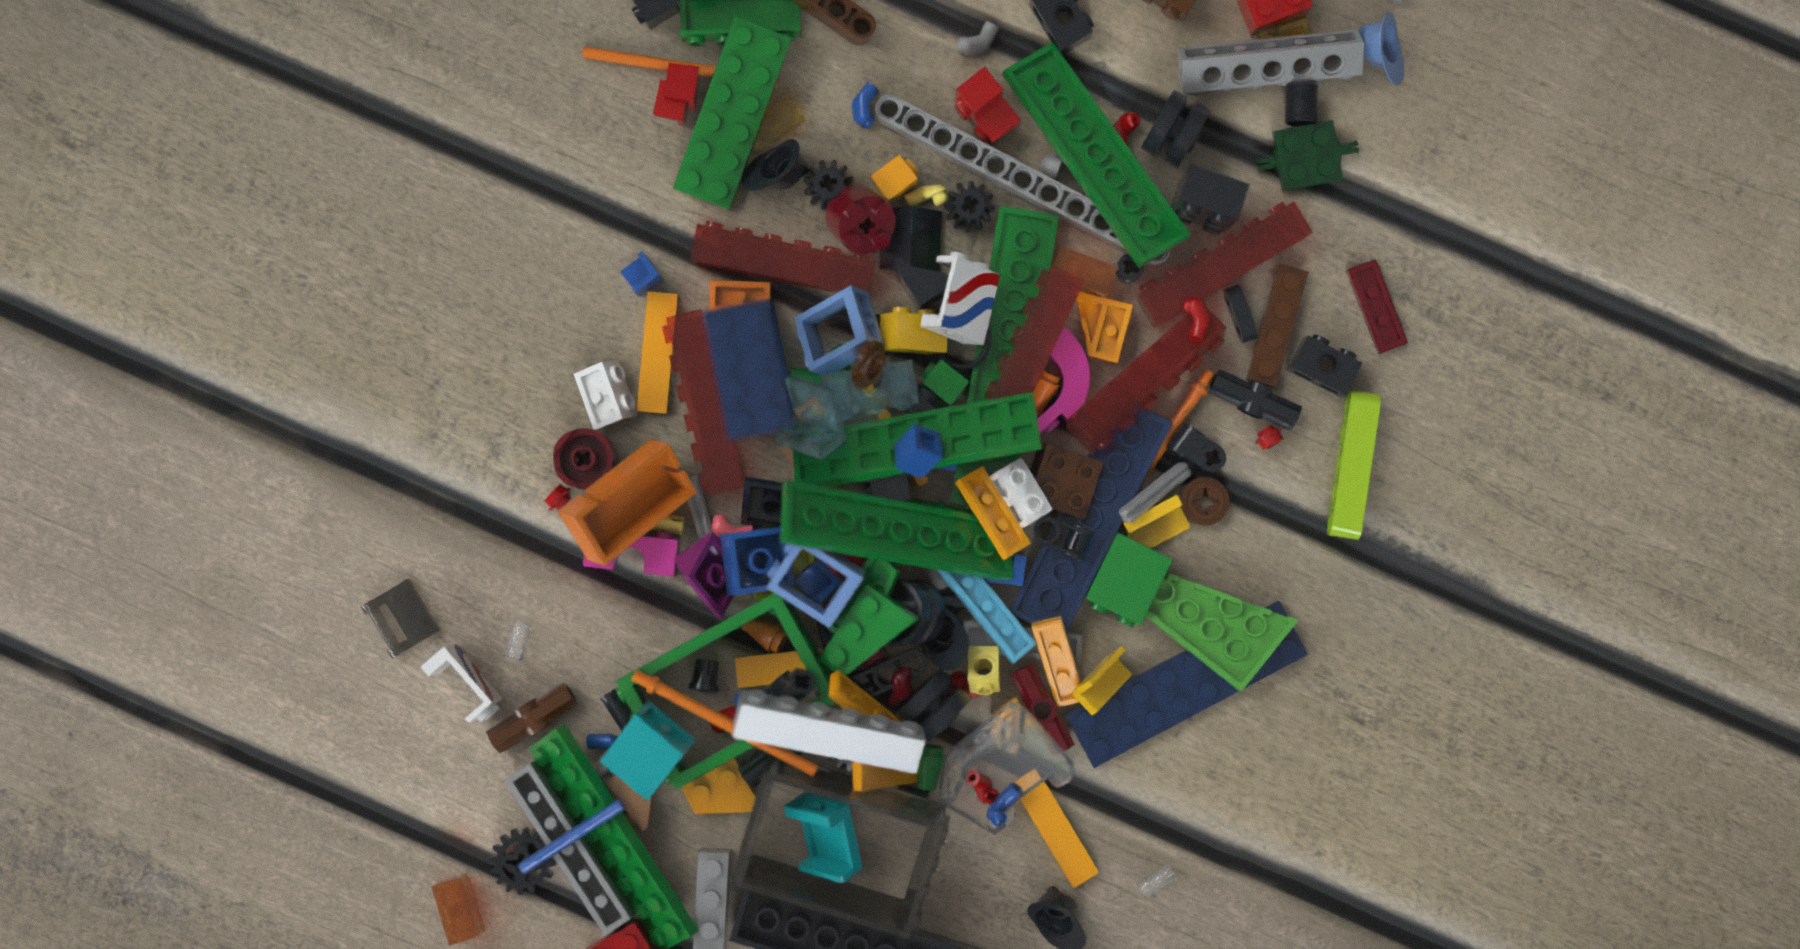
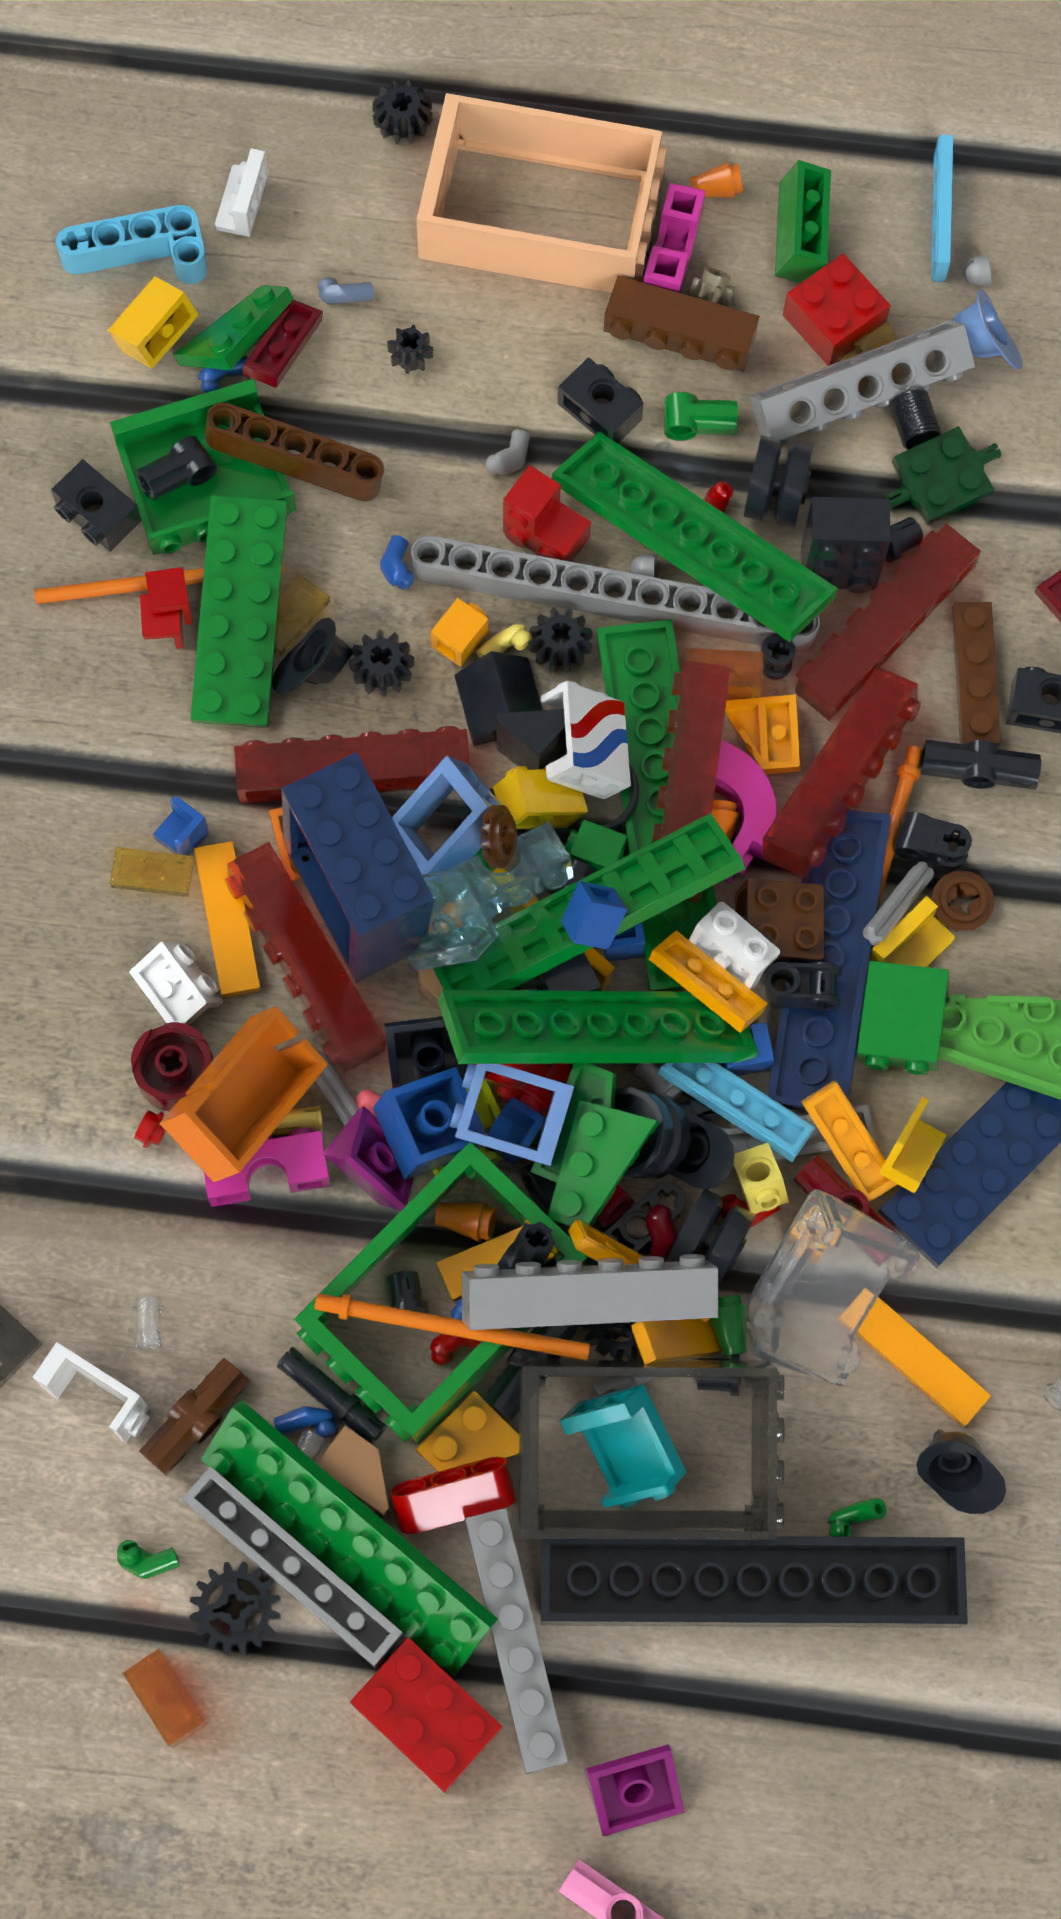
camera: 20 degrees left, 15 degrees down
blue bar [518,799,626,874] -> none
teal panel [600,701,696,801] -> none
dark red brick [826,185,895,254] -> none
red arm [965,770,999,805] -> none
blue arm [986,782,1023,827] -> none
red arm [1183,296,1211,342] -> none
black beam [1223,285,1257,343] -> none
red plate [1255,425,1284,451] -> none
none -> clear yellow plate [109,847,195,897]
none -> green arm [117,1540,180,1579]
none -> red beam [390,1457,516,1534]
none -> green piece [664,392,738,441]
none -> green arm [827,1498,887,1537]
none -> black bush [885,517,923,563]

